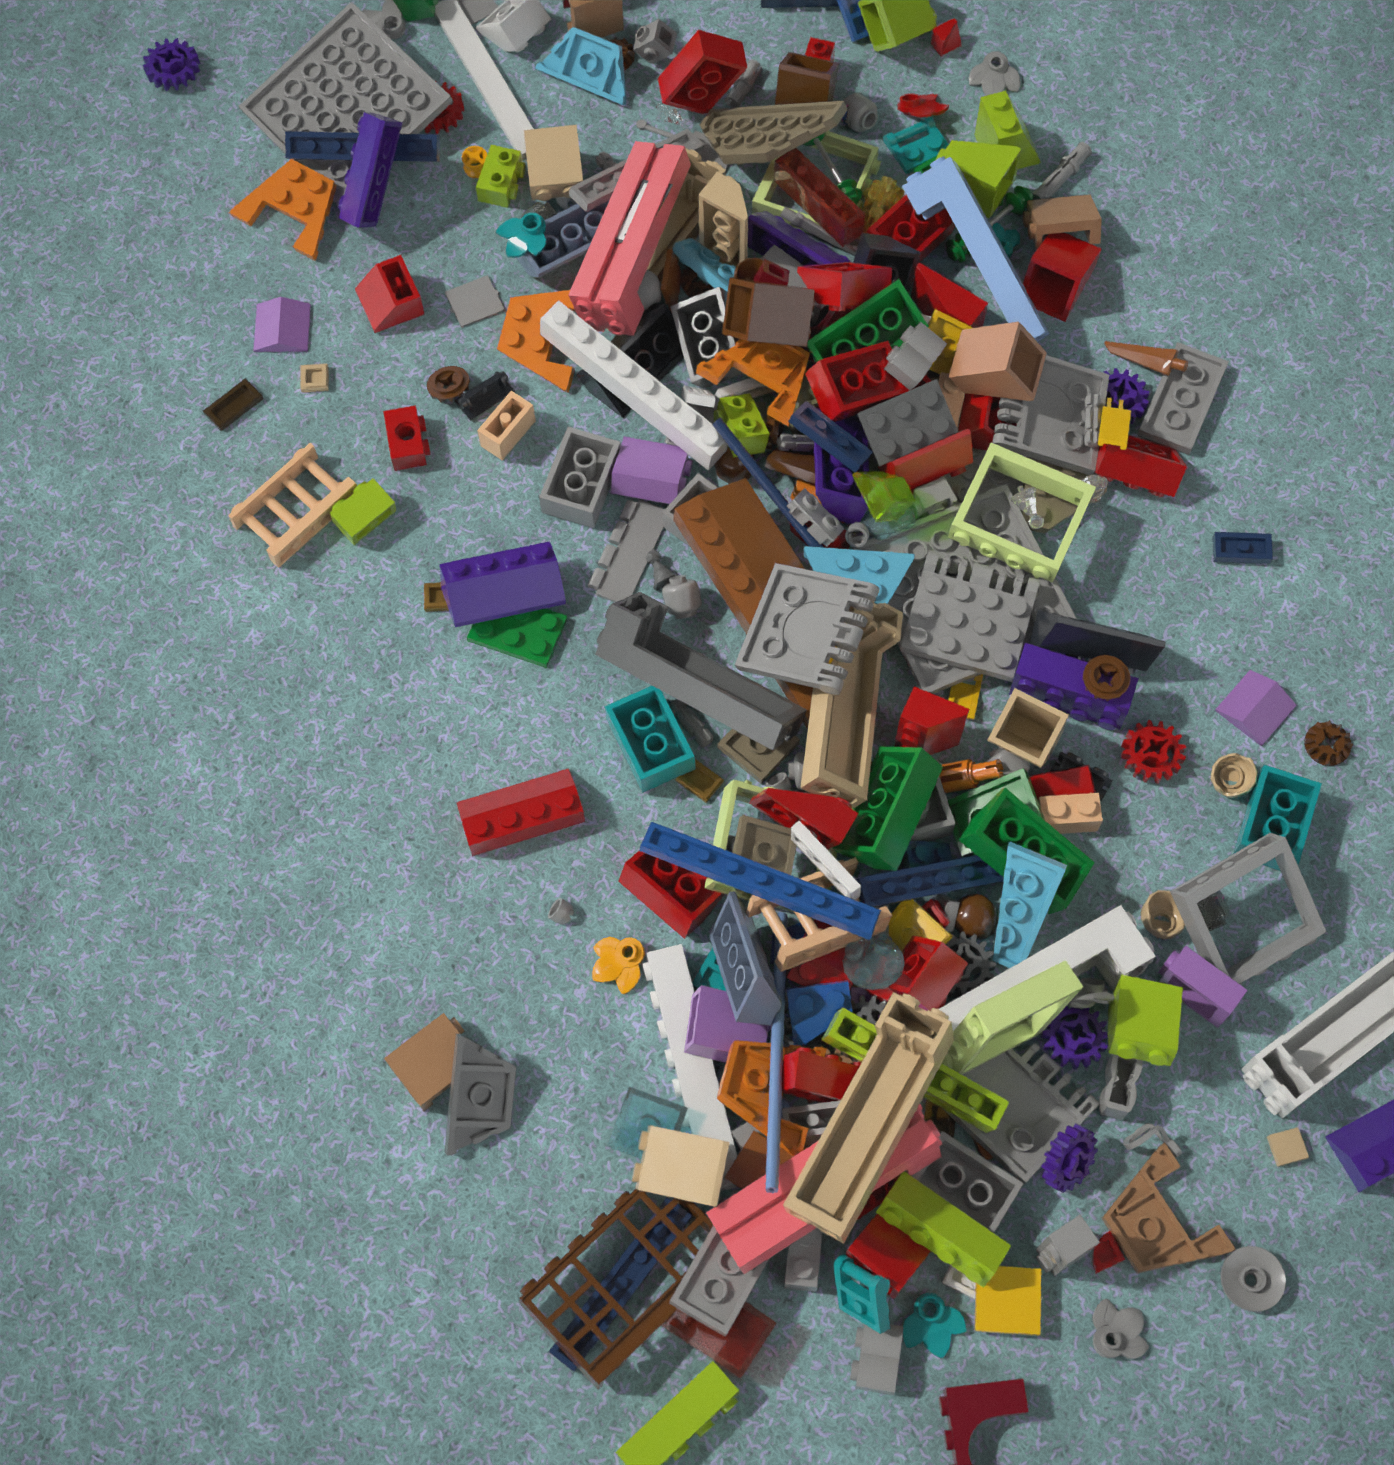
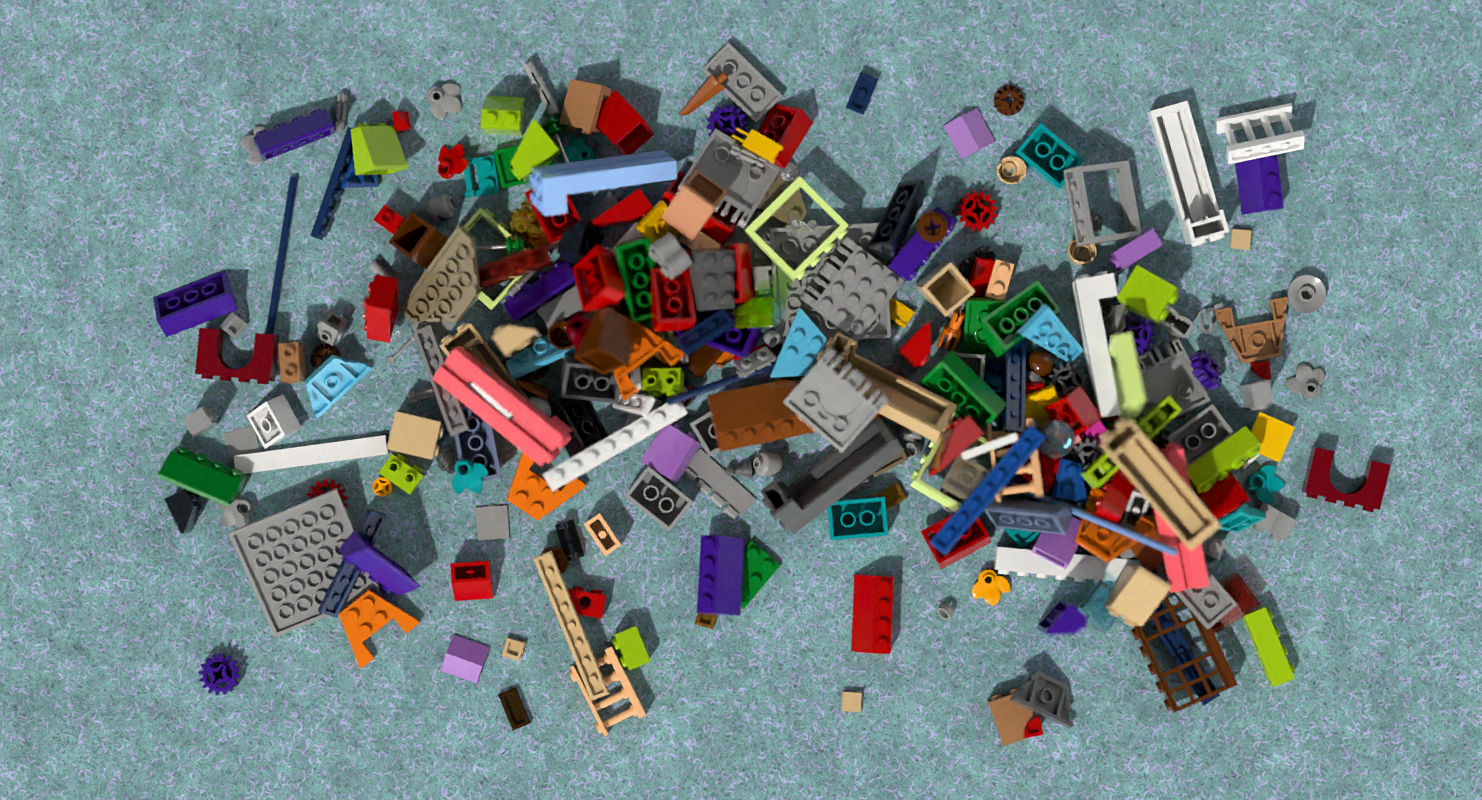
camera: 75 degrees left, 20 degrees up
none -> tan tile [533,550,610,701]
none -> tan tile [841,691,862,712]
none -> red tile [1024,715,1044,738]
none -> dark purple slope [1036,599,1088,635]

